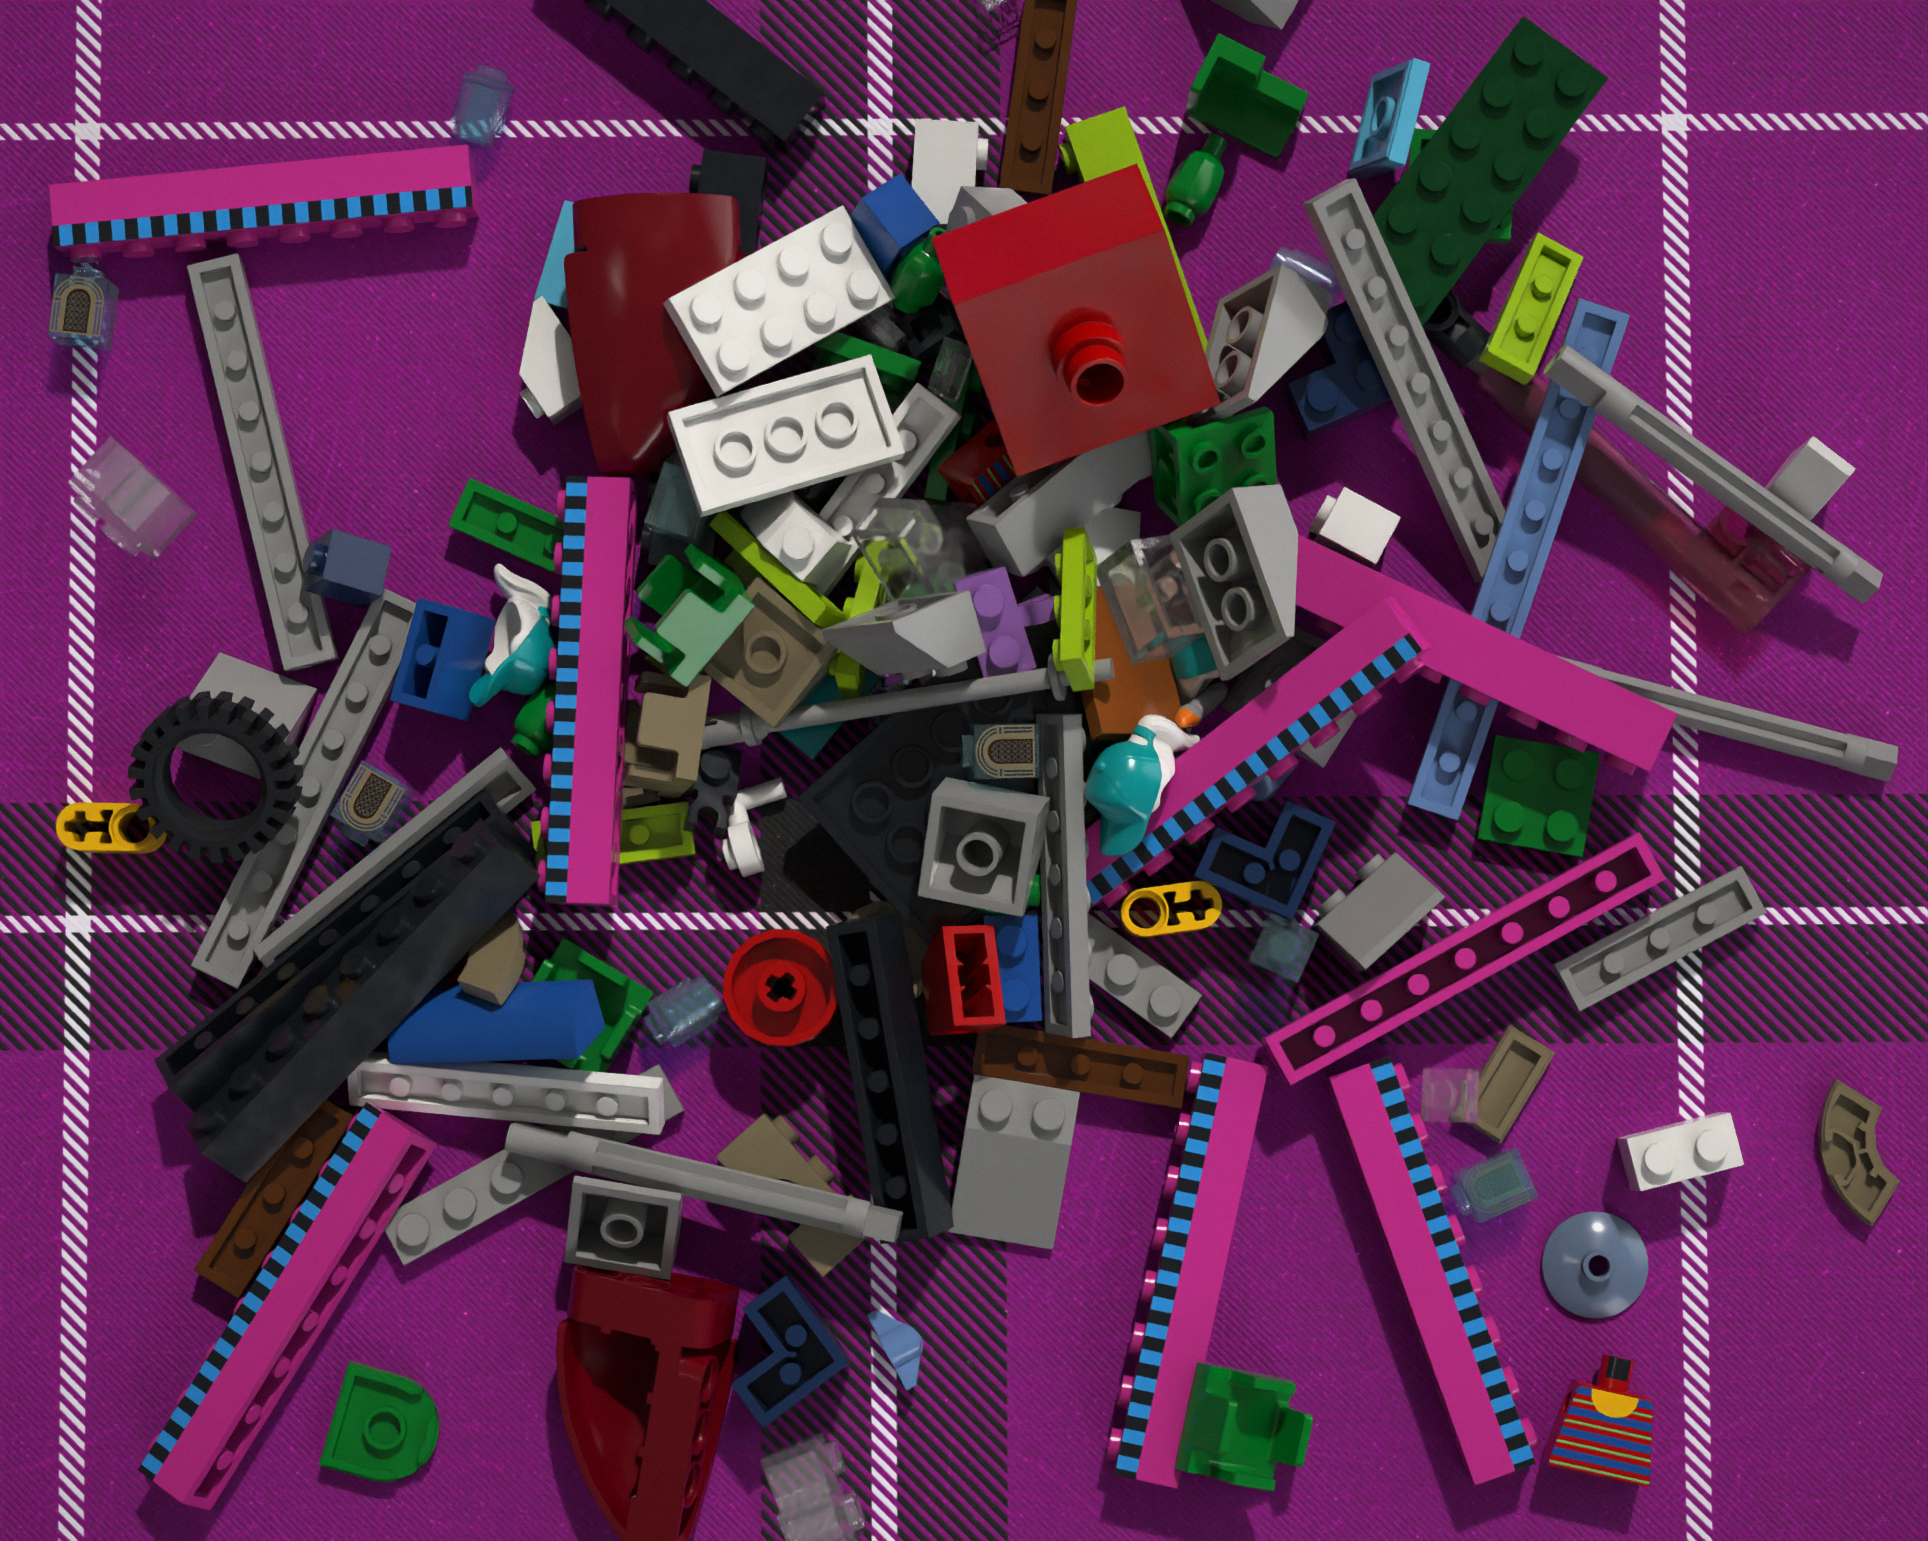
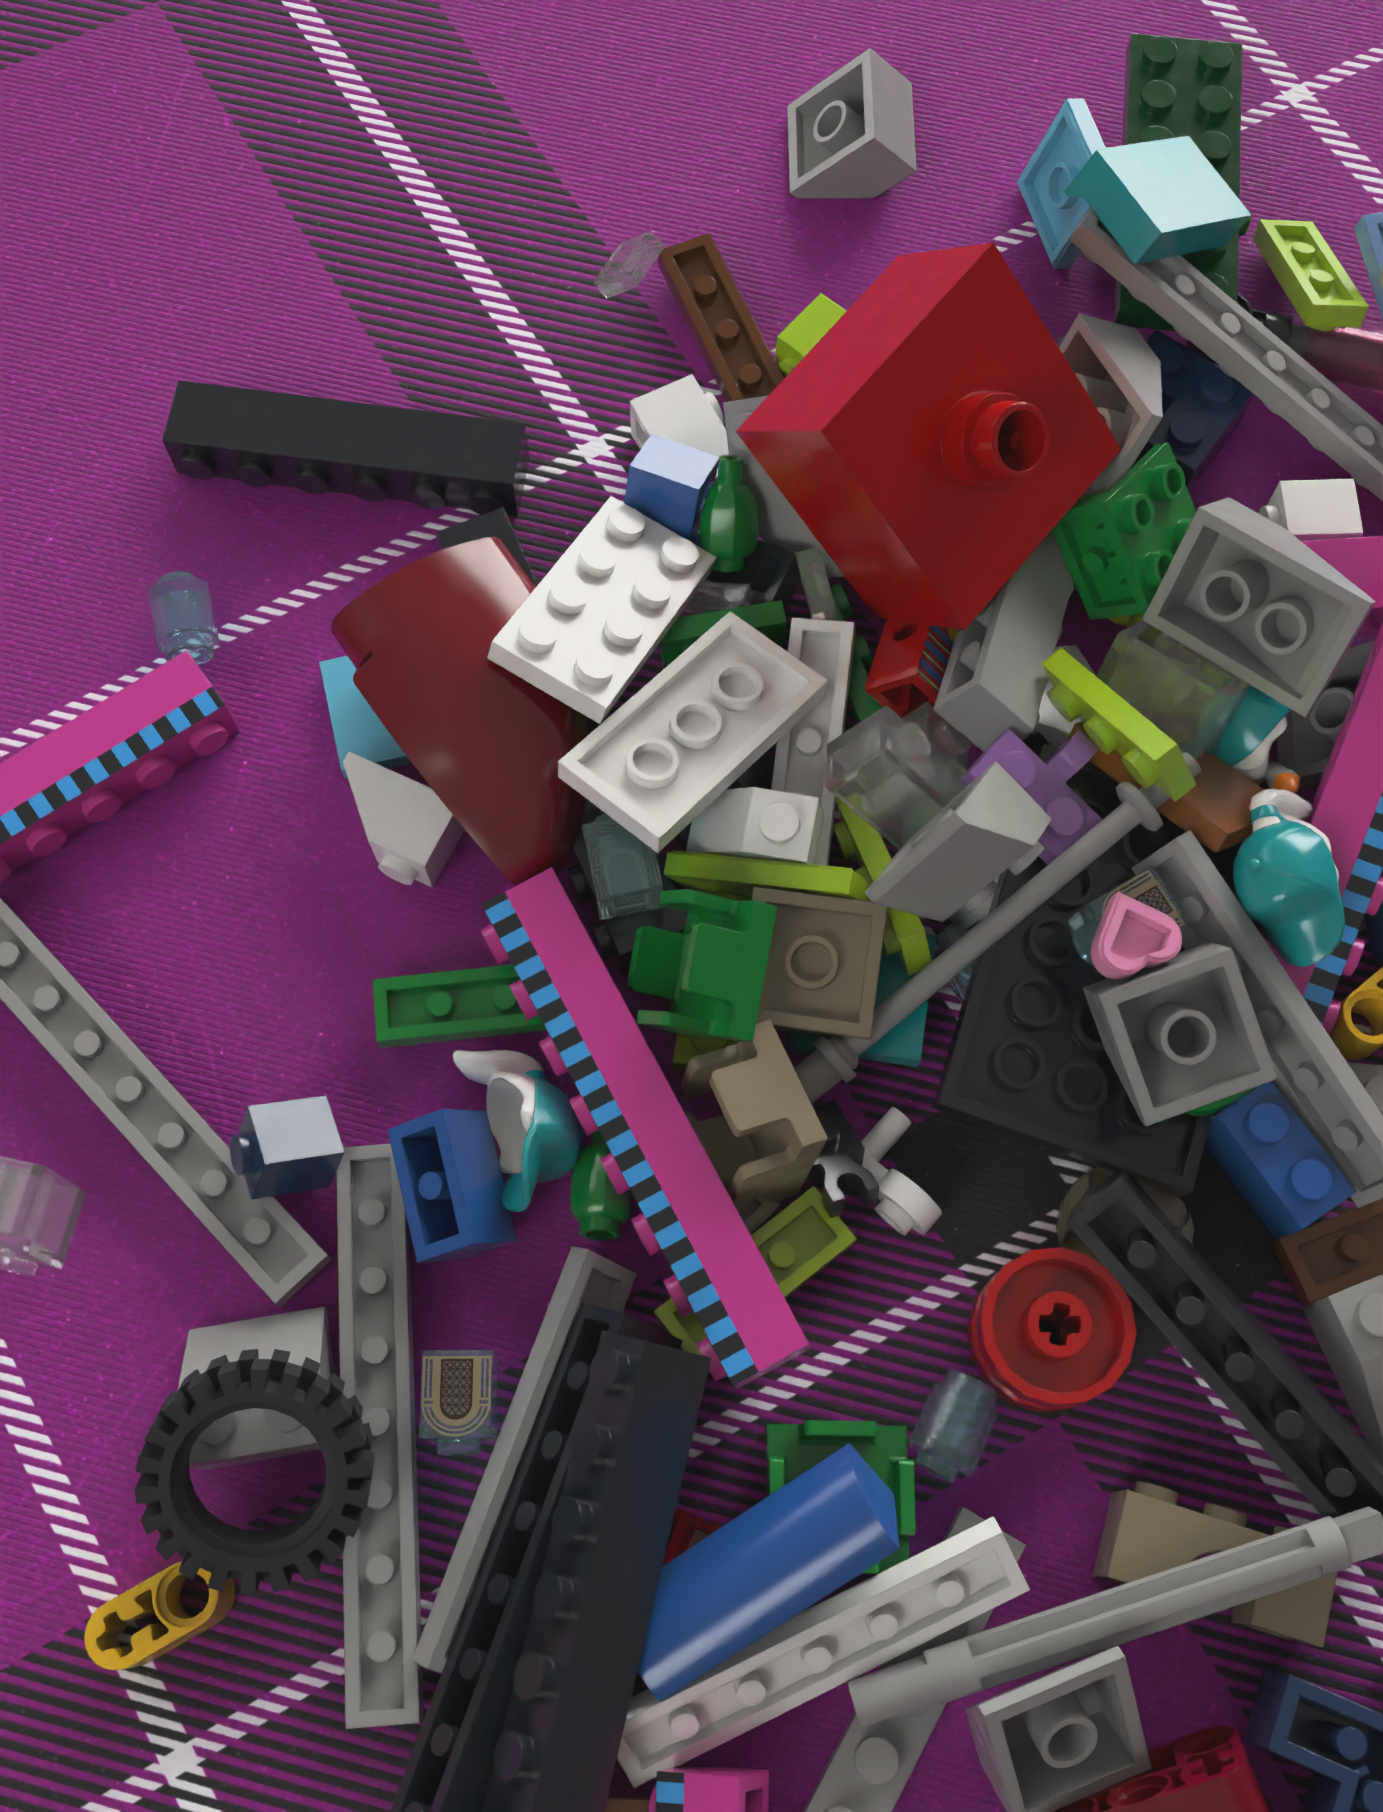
camera: 35 degrees left, 15 degrees down
dark tan tile [457,908,526,1006] -> none
red torso [921,925,1006,1035] -> none
green panel [1185,33,1309,159] -> none
none -> container [1064,136,1251,265]
none -> bright pink tile [1090,892,1182,980]

